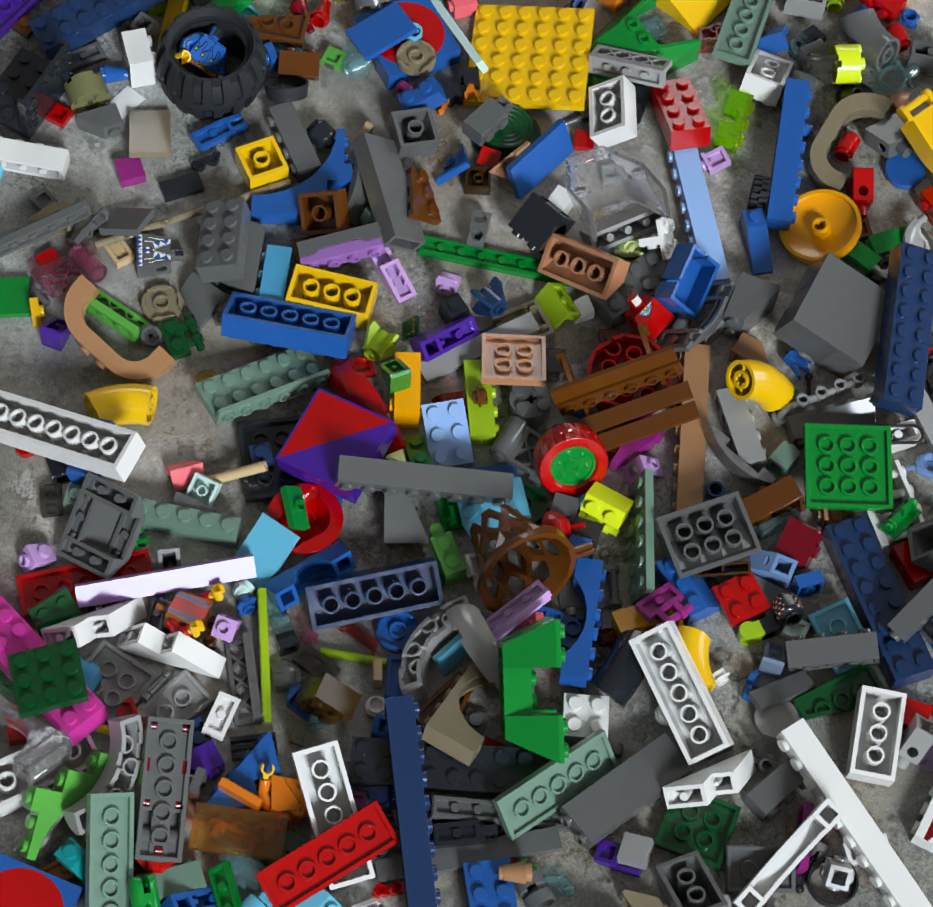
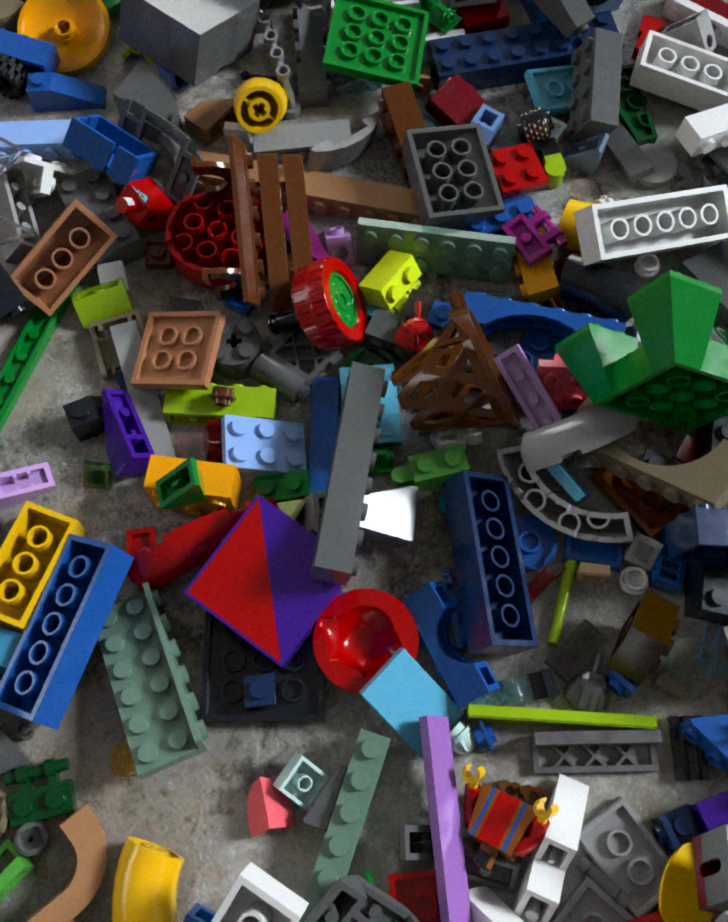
camera: 75 degrees left, 5 degrees up
white plate [201,691,241,741] -> none
tan piece [207,461,268,483] -> none
lavender bracket [211,613,244,642] -> none
green plate [280,485,310,531] -> none
clear pink plate [297,626,320,645] -> none
lime brick [362,320,399,361] -> none
lavender bracket [435,271,461,296] -> none
dark blue brick [470,276,507,317] -> none
yellowish green piece [613,236,644,258] -> none
dark blue cone [704,481,726,502] -> none
blue piece [742,669,763,702] -> none
sand green brick [766,440,801,477] -> none
blue piece [783,349,814,380] -> none
blue piece [790,570,825,598] -> none

